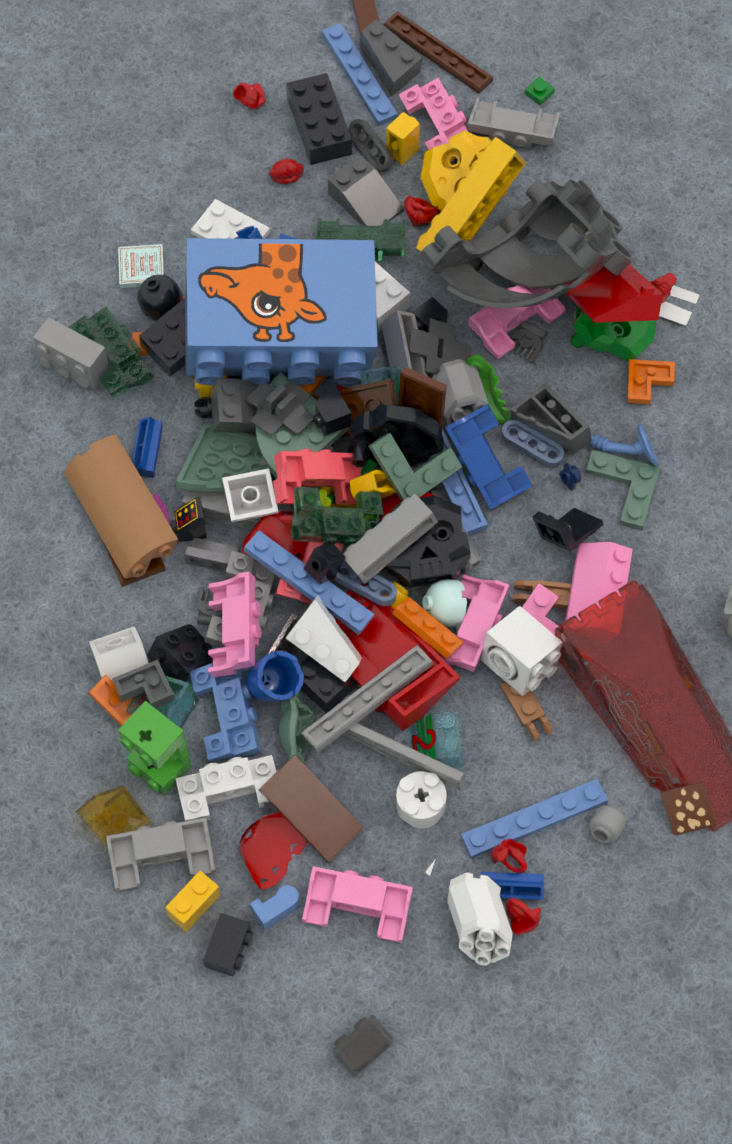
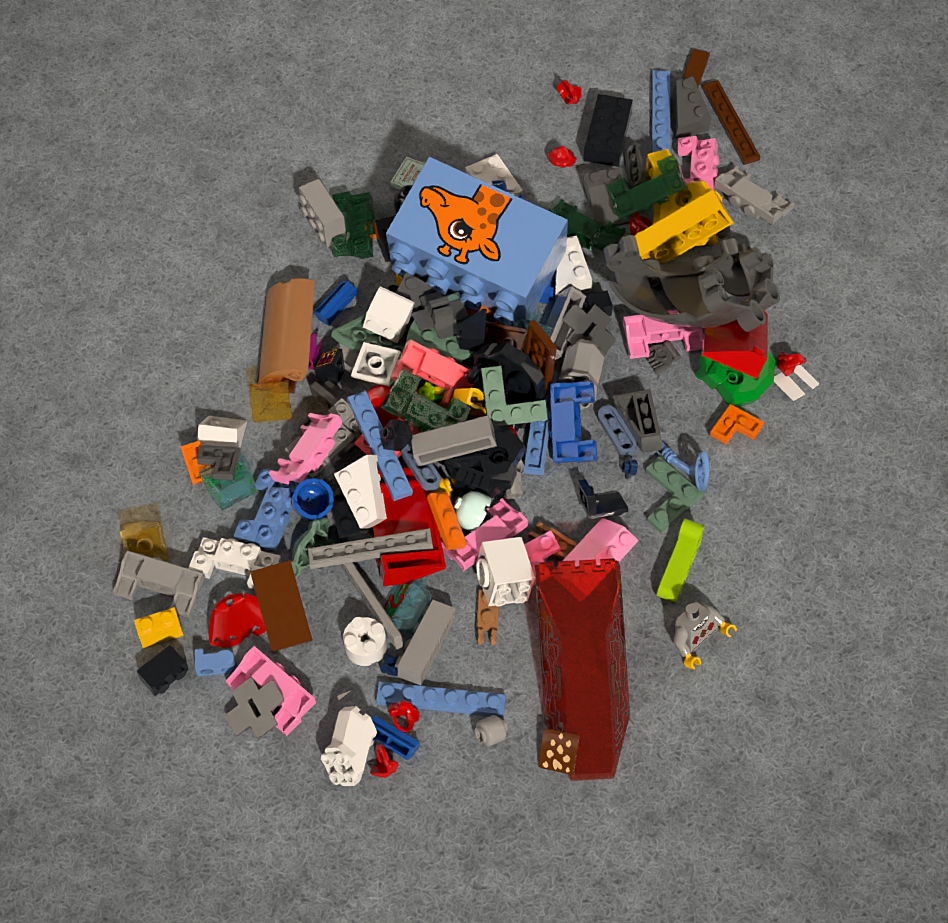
camera: 30 degrees right, 5 degrees down
bright green plate [118,701,192,795] -> none
black bracket [147,624,214,689] -> none
clear smoke brick [333,1015,393,1078] -> none
bright green plant [466,355,512,425] -> none
green plate [525,77,555,105] -> none
none -> piece [225,677,284,739]
none -> clear yellow slope [249,380,292,423]
none -> white slope [363,286,415,343]
none -> dark blue plate [380,654,398,676]
none -> light grey brick [395,600,456,686]
none -> clear green bracket [607,154,688,219]
none -> lime beam [657,518,704,603]

